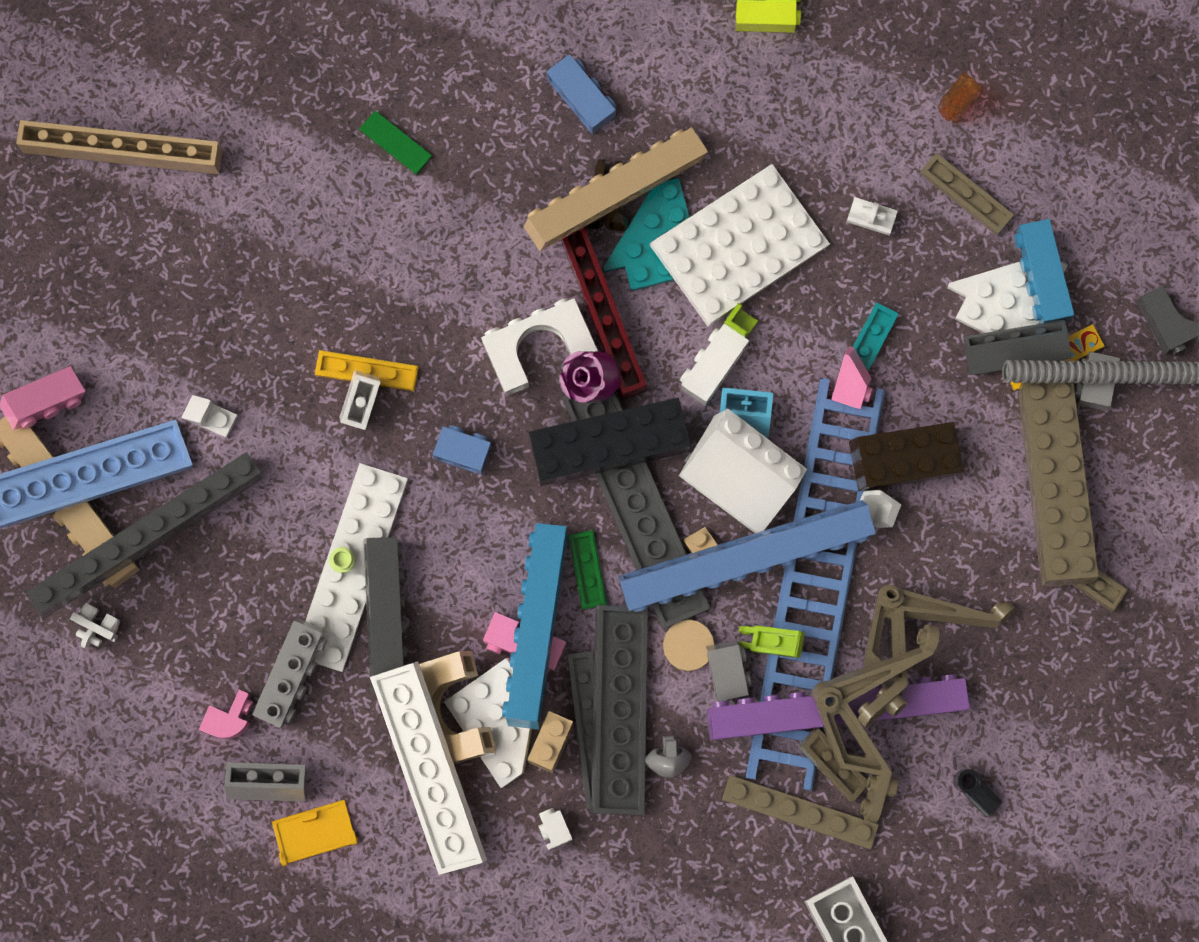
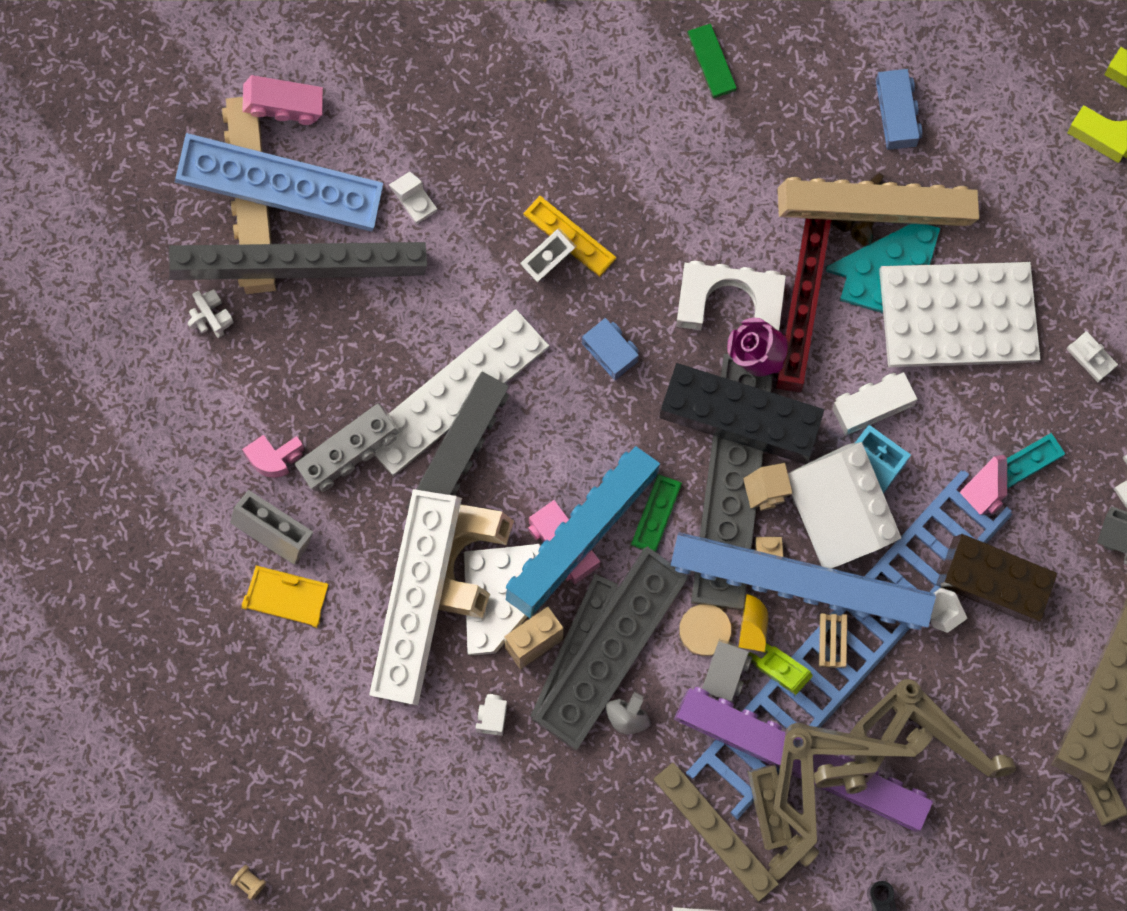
camera: 30 degrees right, 5 degrees down
yellowish green plate [329,547,355,573] -> none
lime panel [724,303,758,339] -> none
none -> yellow brick [738,594,769,652]
none -> tan brick [743,463,792,511]
none -> tan tile [819,614,847,668]

